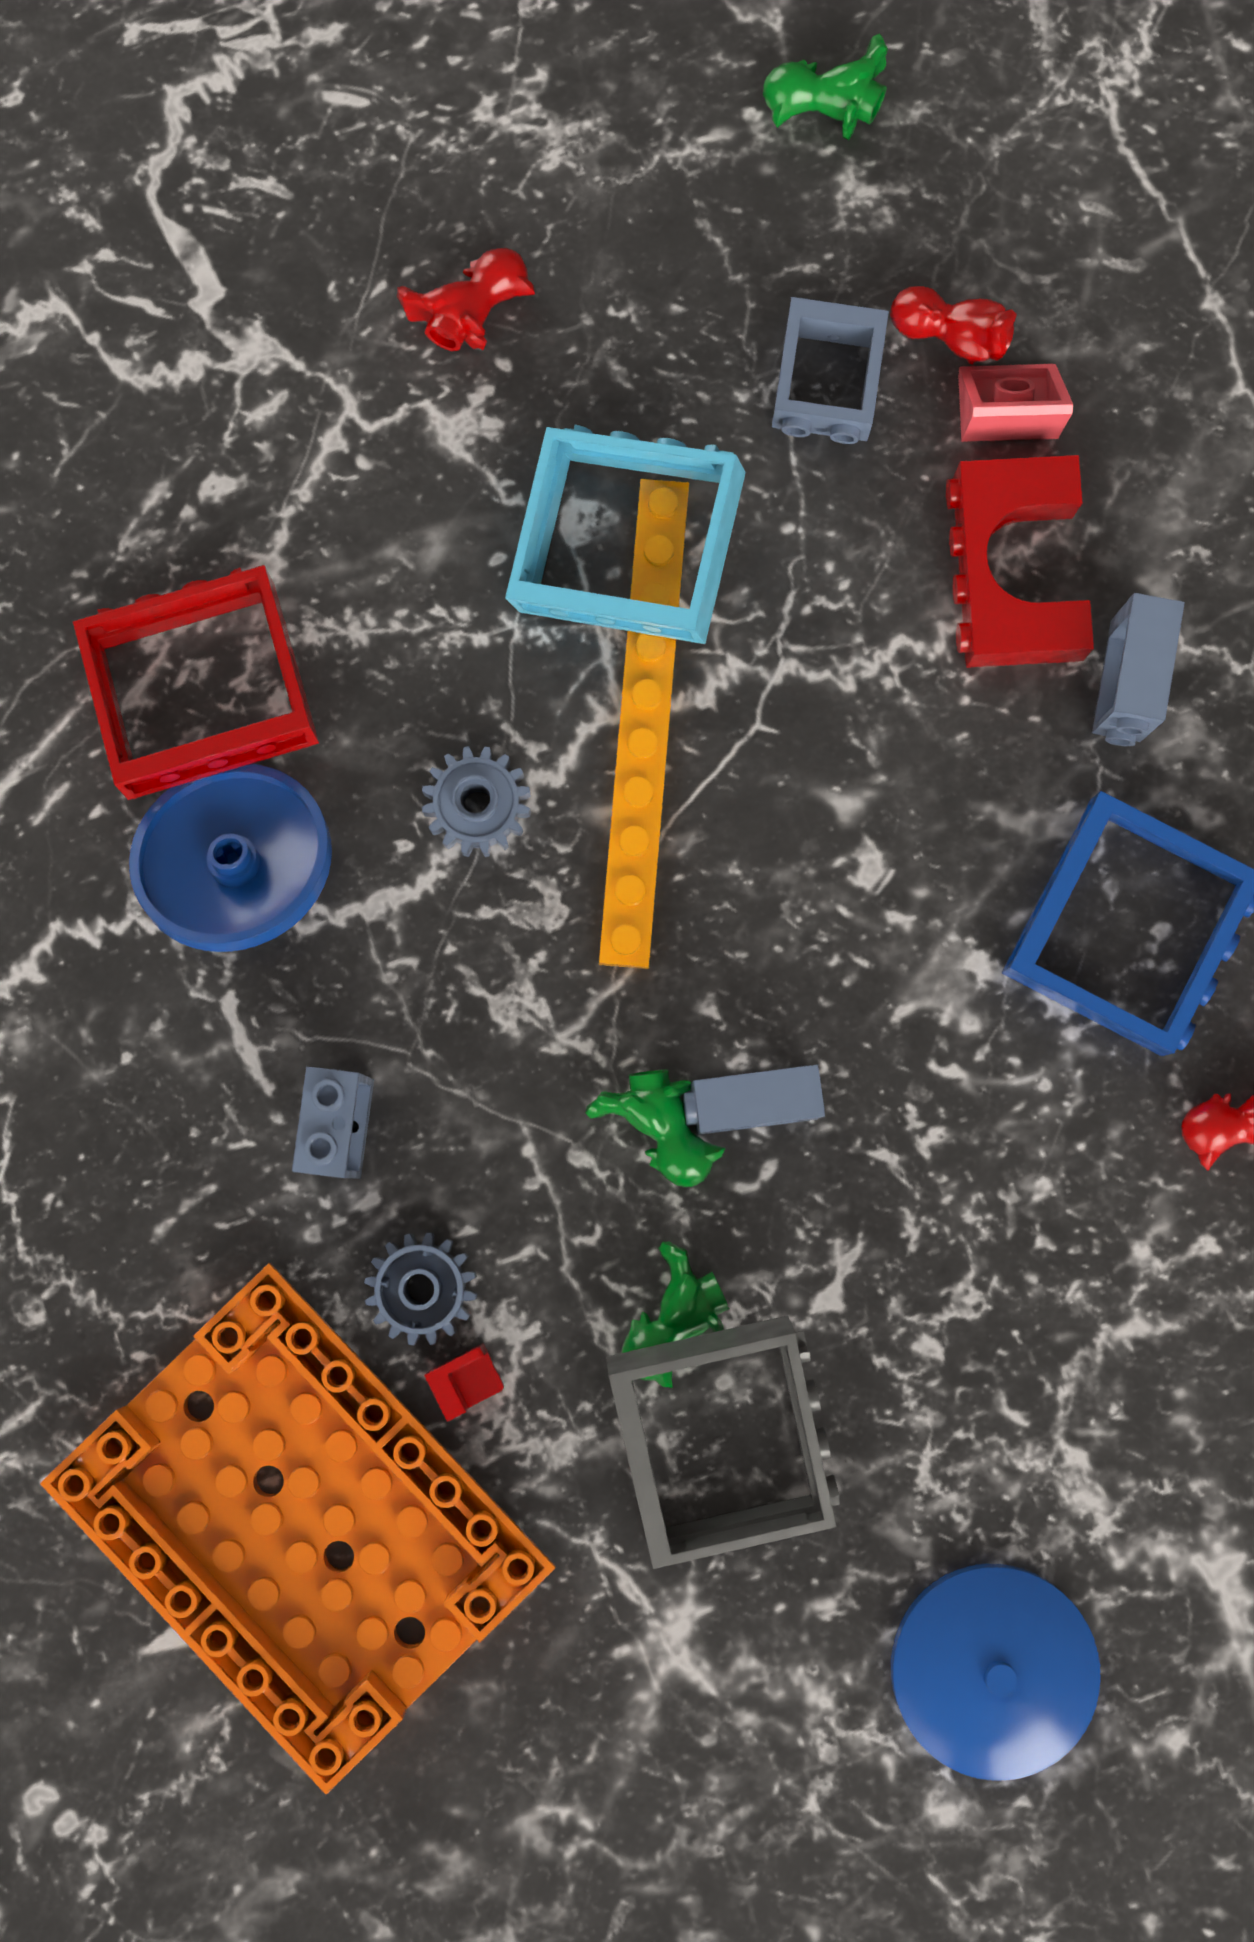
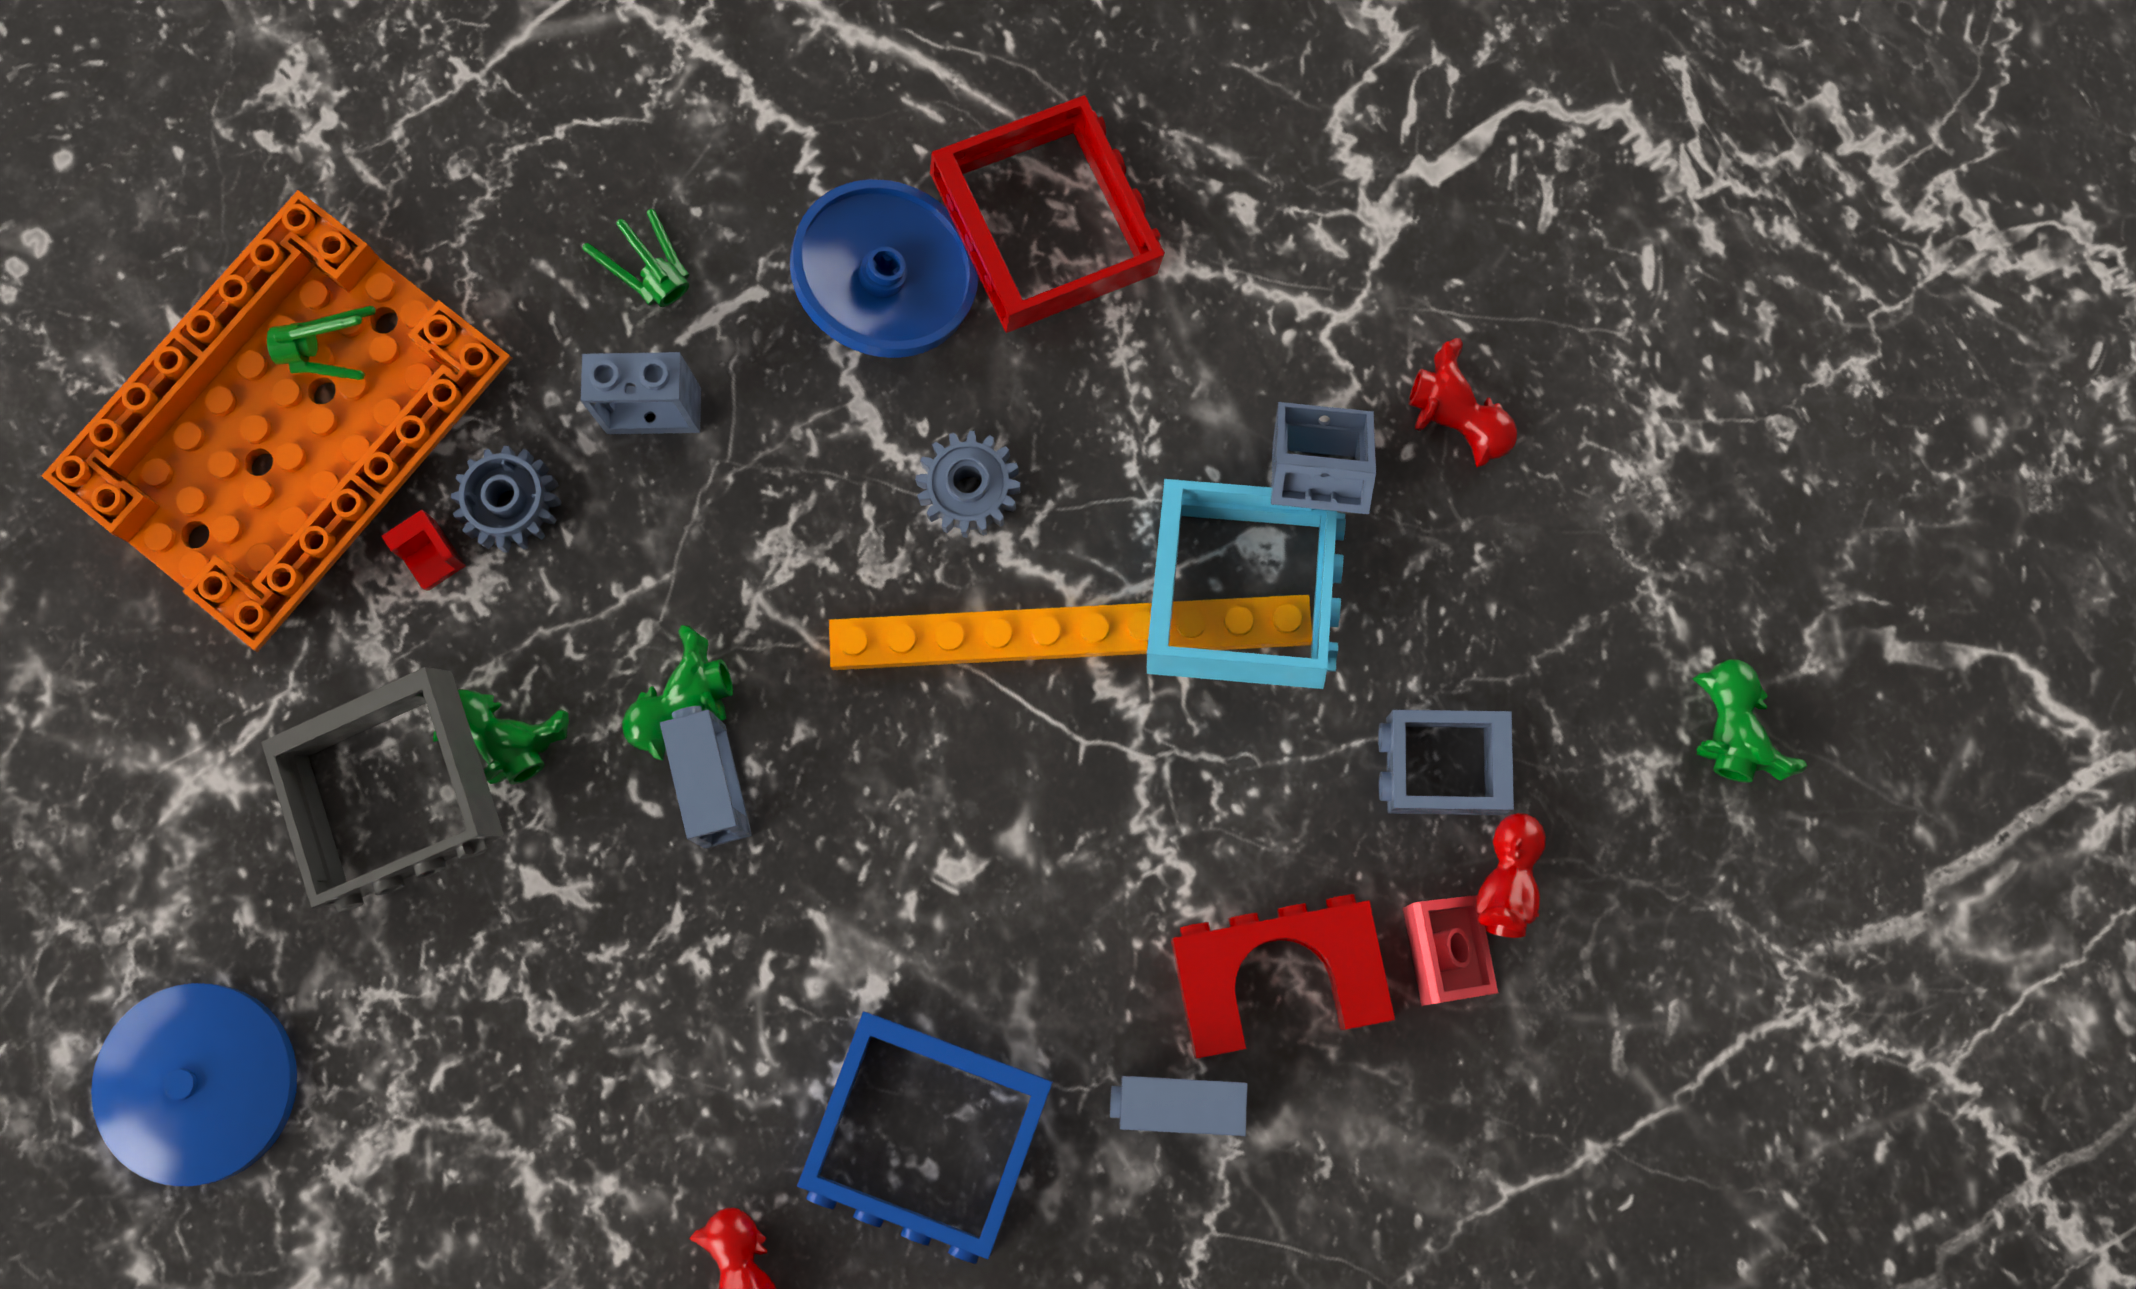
camera: 85 degrees right, 5 degrees down
none -> green plant [267,306,376,380]
none -> green plant [583,209,690,307]
none -> sand blue window [1271,402,1376,514]

